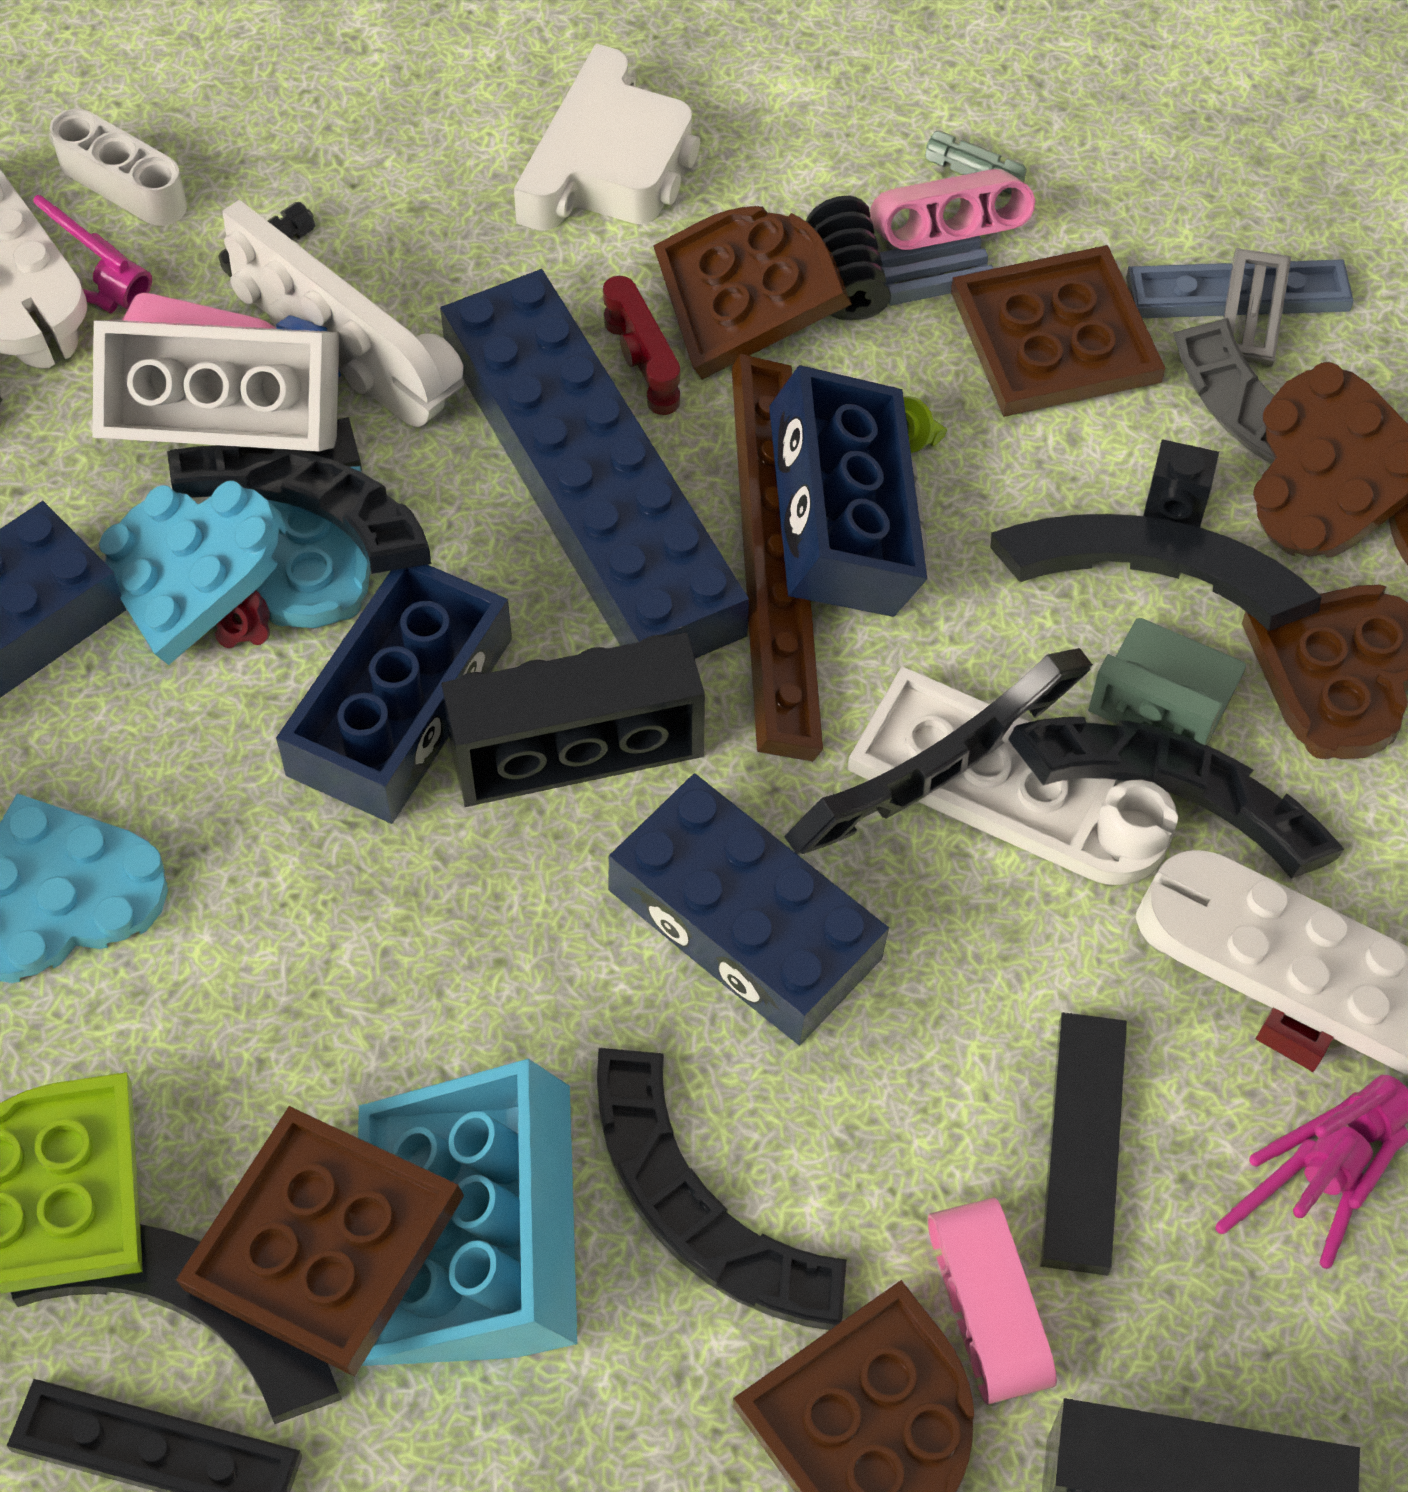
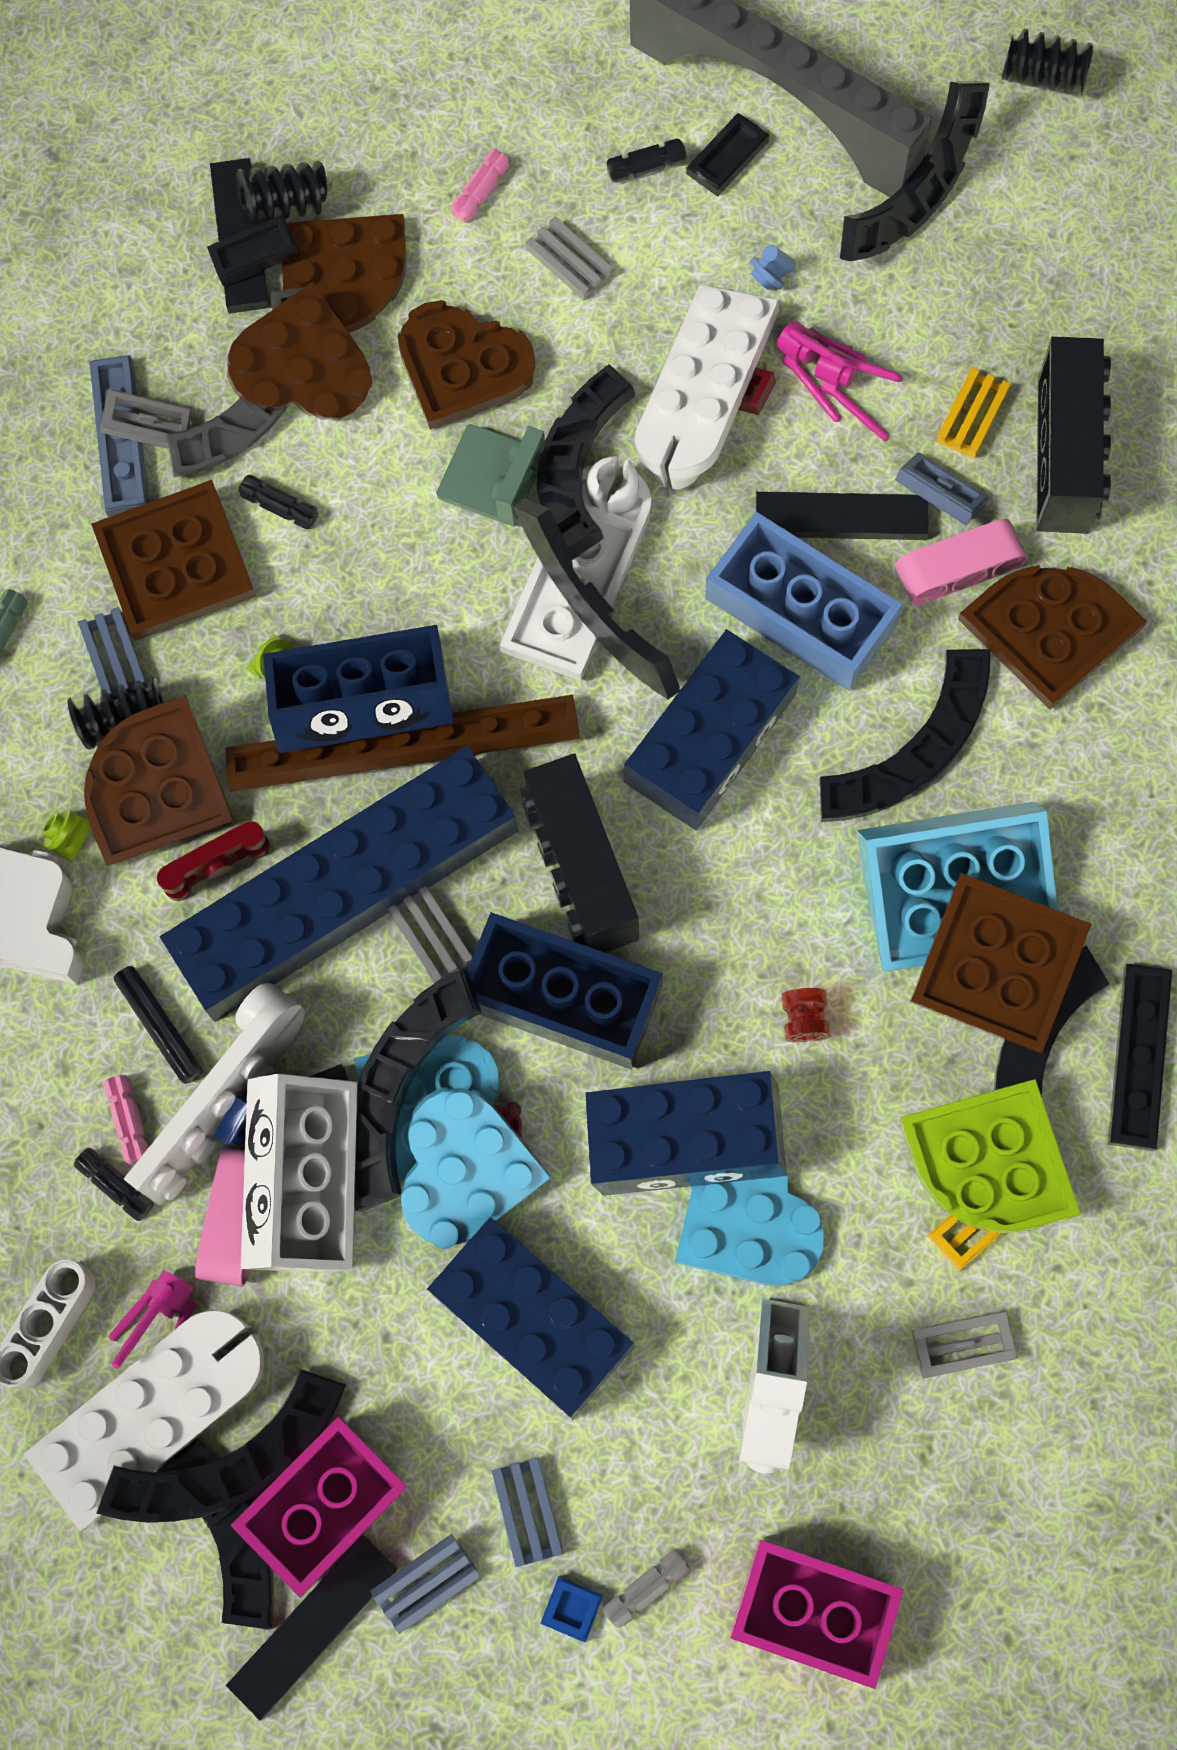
camera: 90 degrees left, 15 degrees up
bright pink beam [870,169,1035,250] -> none
black tile [990,514,1322,631] -> none
black brick [1143,439,1219,527] -> none
none -> lime plate [42,809,92,863]
none -> bright pink axle [104,1075,149,1165]
none -> black axle [113,965,203,1084]
none -> black axle [238,474,319,529]
none -> light grey tile [388,886,472,983]
none -> dark blue brick [585,1071,787,1196]
none -> medium blue brick [705,512,903,691]
none -> clear red wheel [781,988,831,1043]
none -> sand blue tile [895,452,989,526]
none -> yellow tile [936,367,1011,459]

